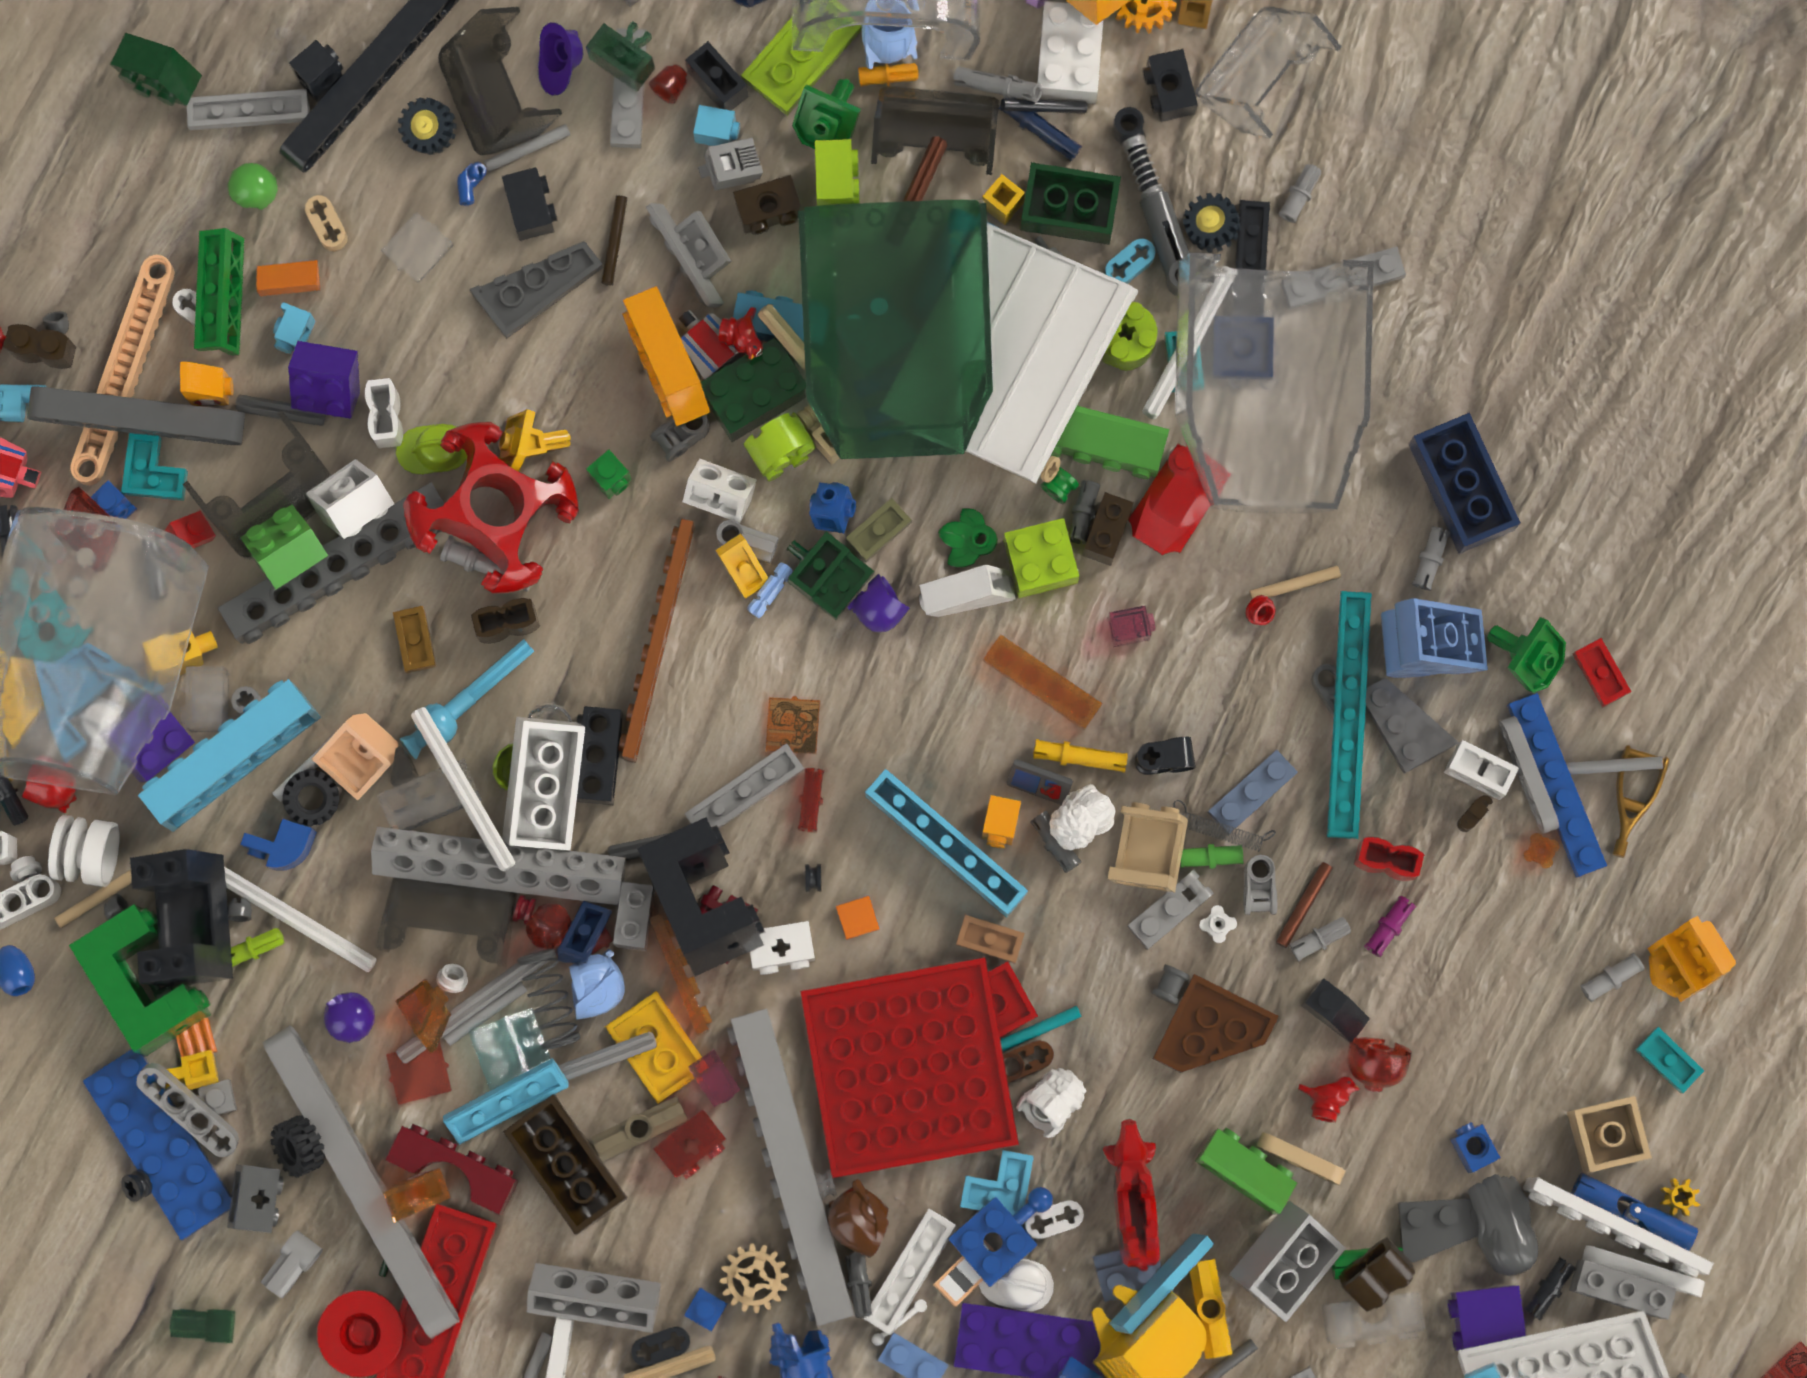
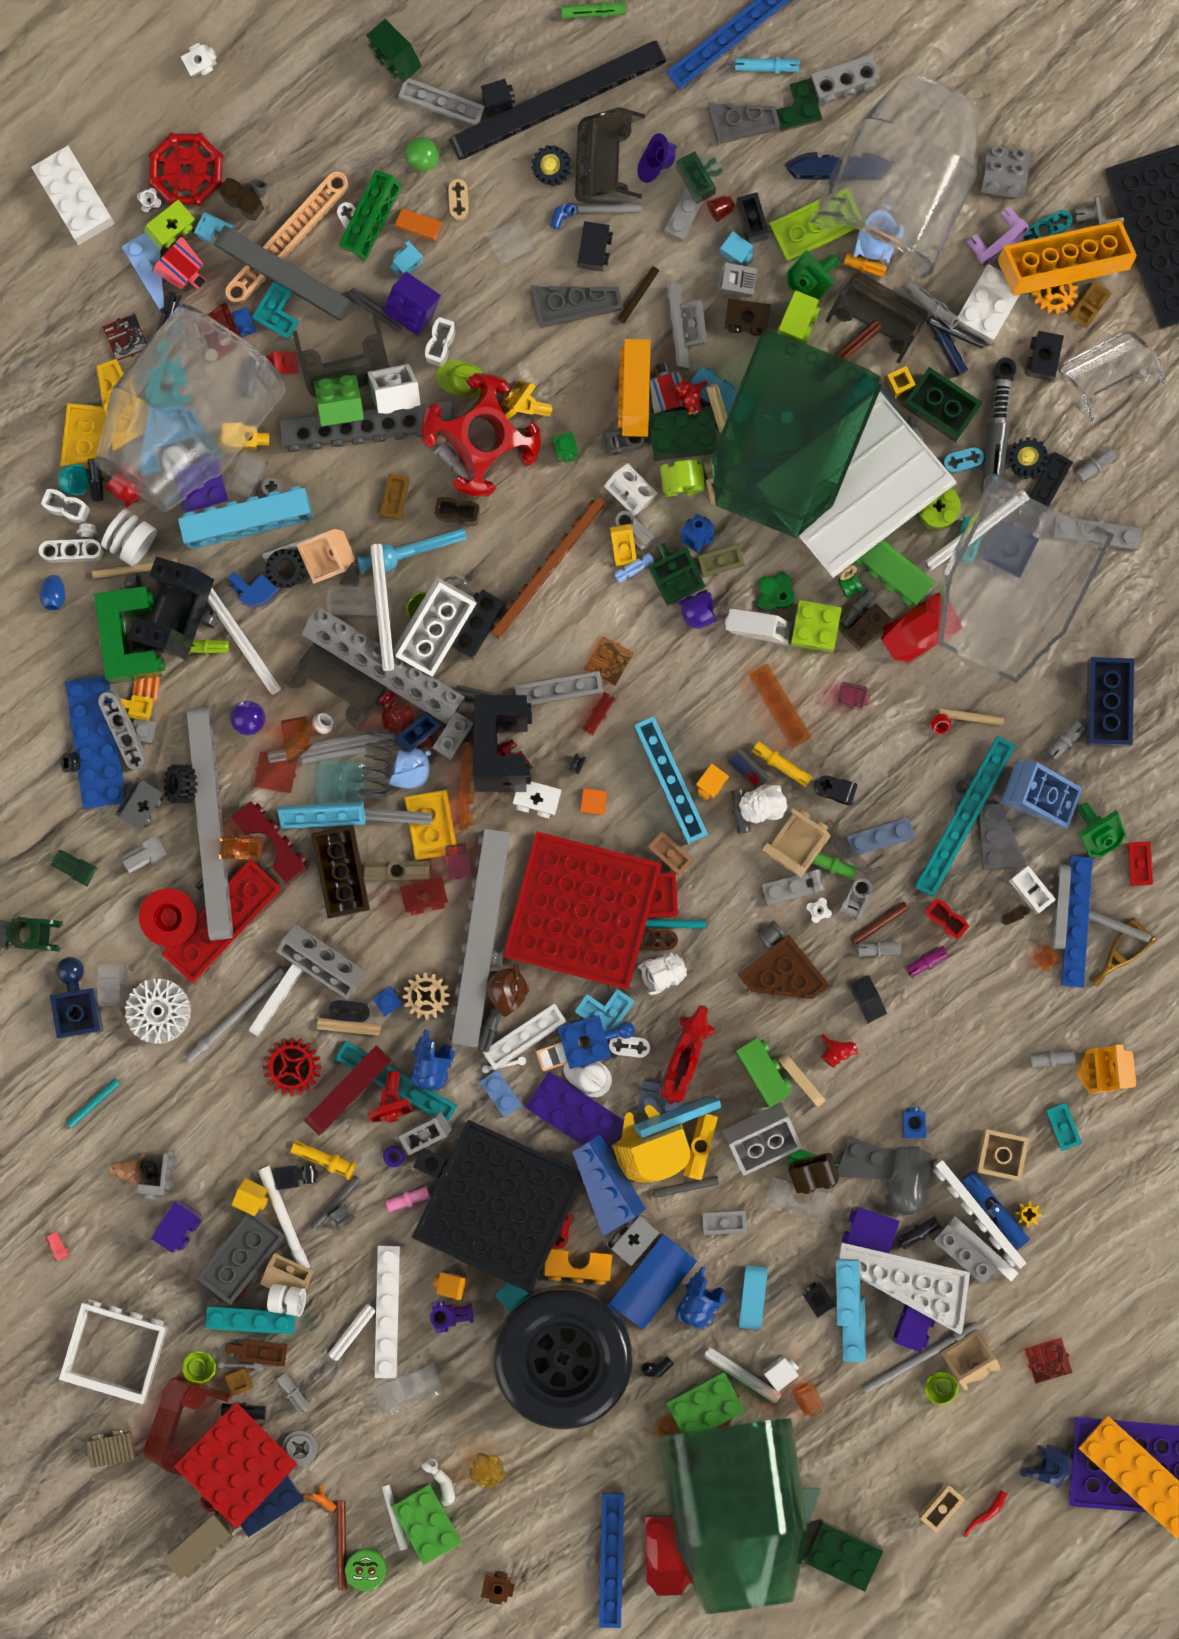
camera: 30 degrees right, 5 degrees up
light orange slope [180,361,234,406] -> none
clear red cylinder [1347,1037,1412,1092] -> none

